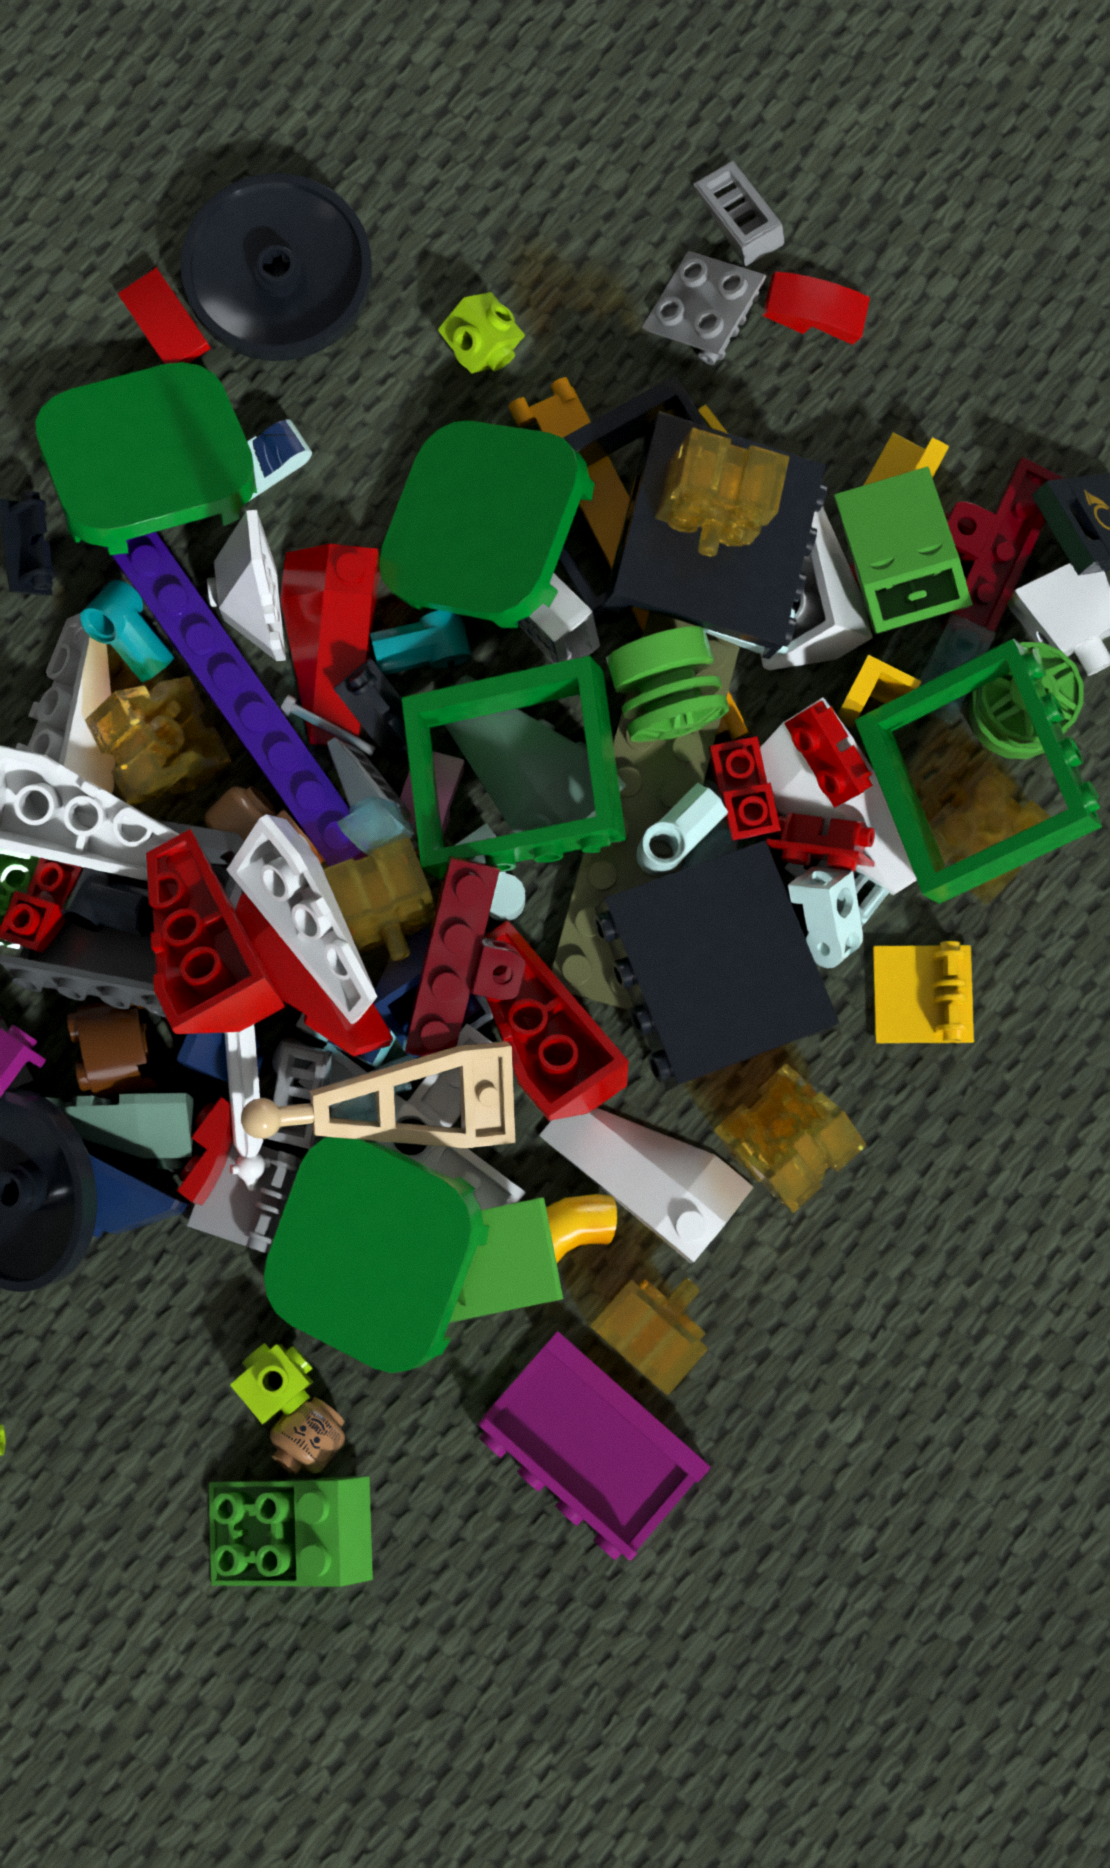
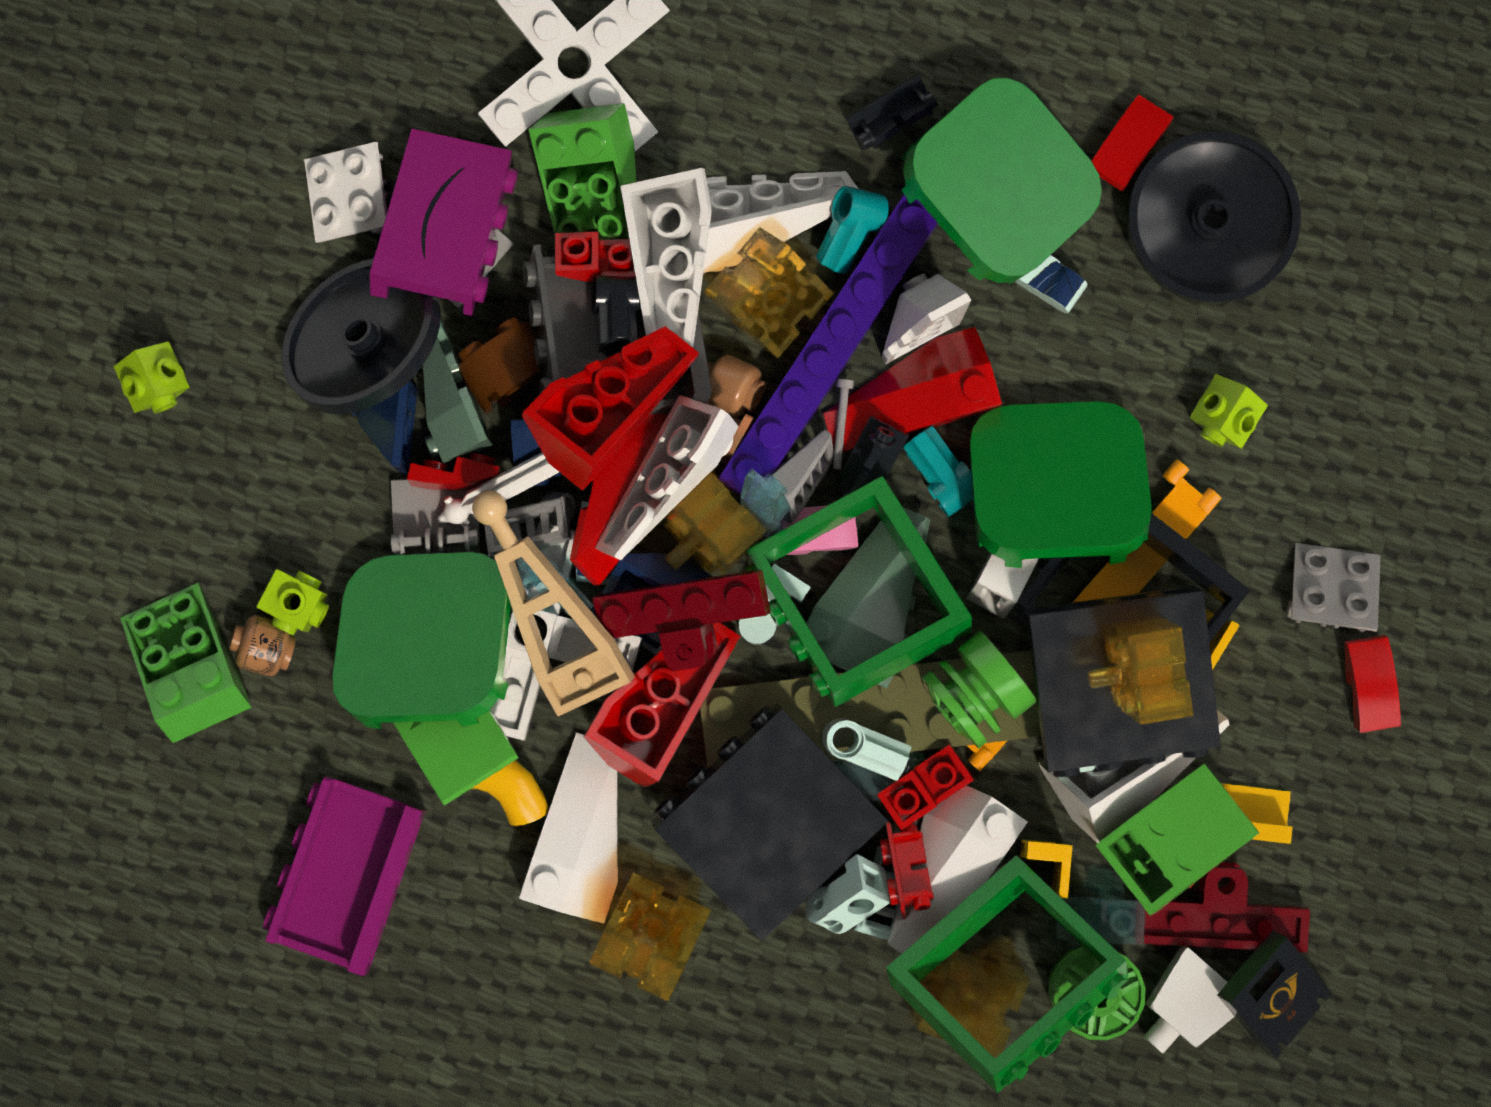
camera: 75 degrees right, 5 degrees up
clear yellow brick [588,1278,709,1395] -> none
light grey slope [693,160,784,266] -> none
red hinge [784,700,873,808] -> none
yellow hinge [873,941,974,1043] -> none

